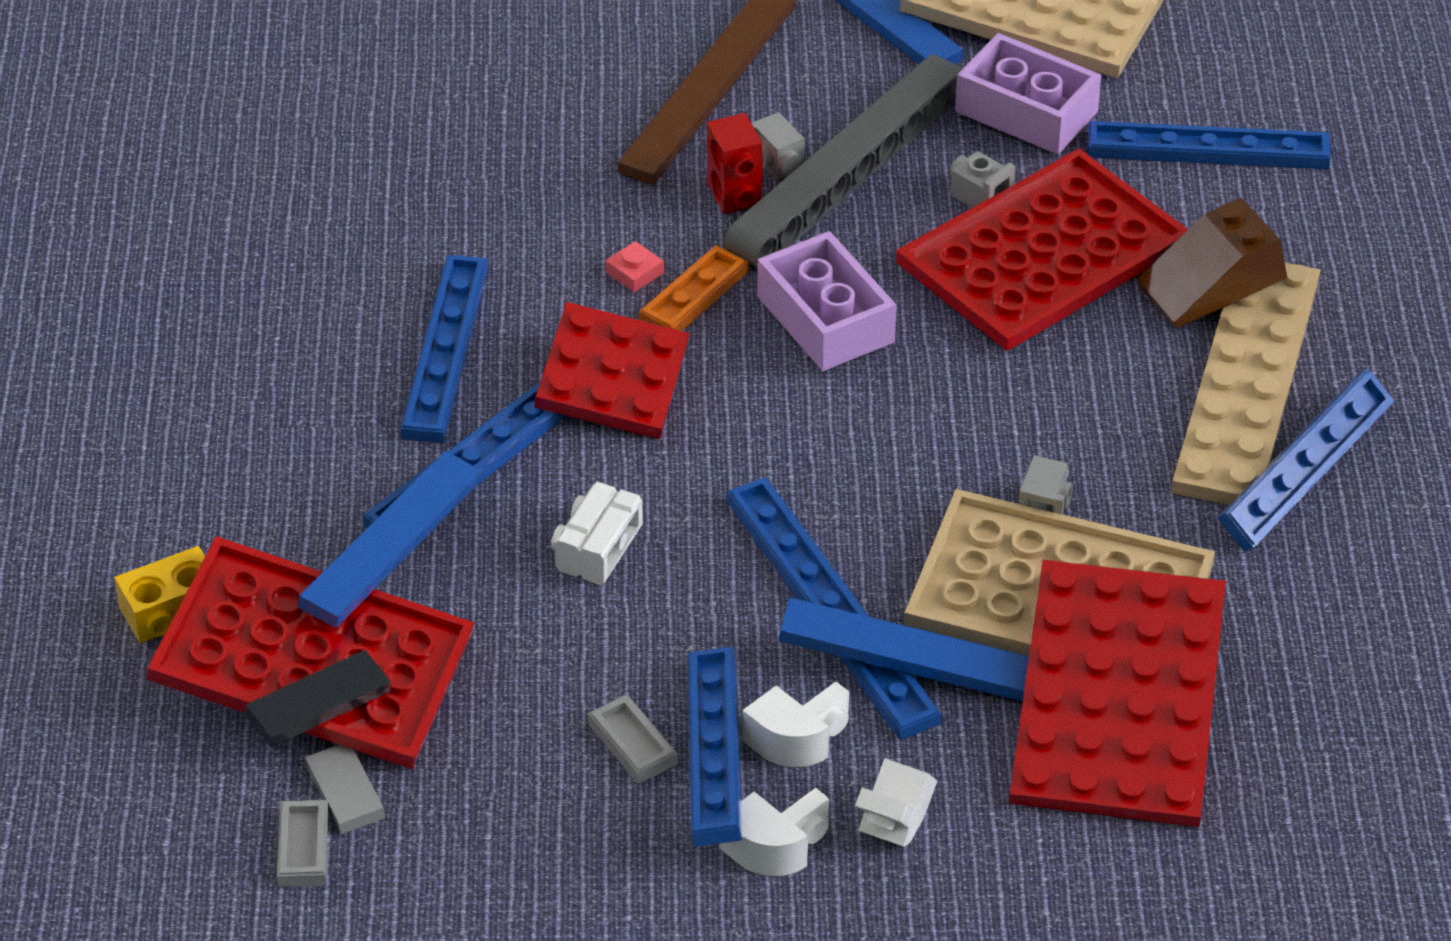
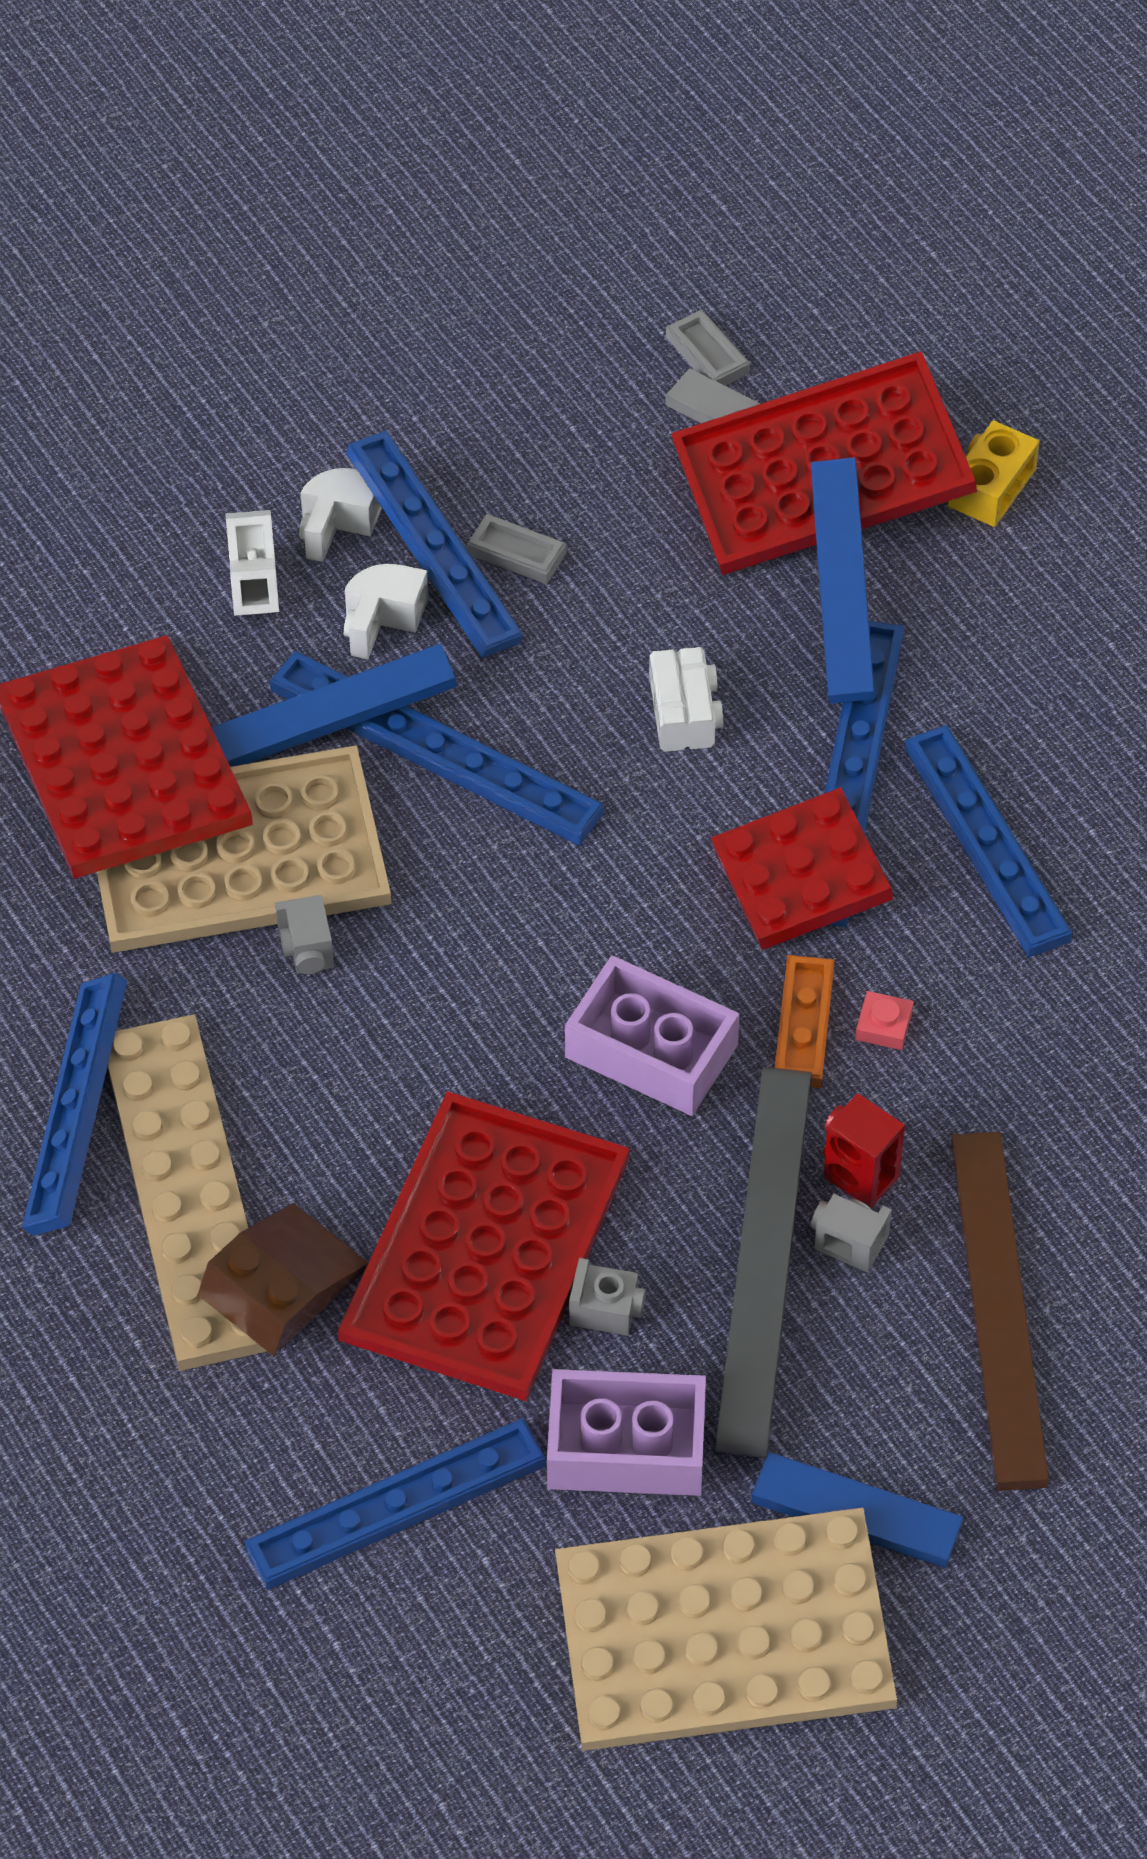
camera: 150 degrees right, 10 degrees up
black tile [245,650,391,748] -> none

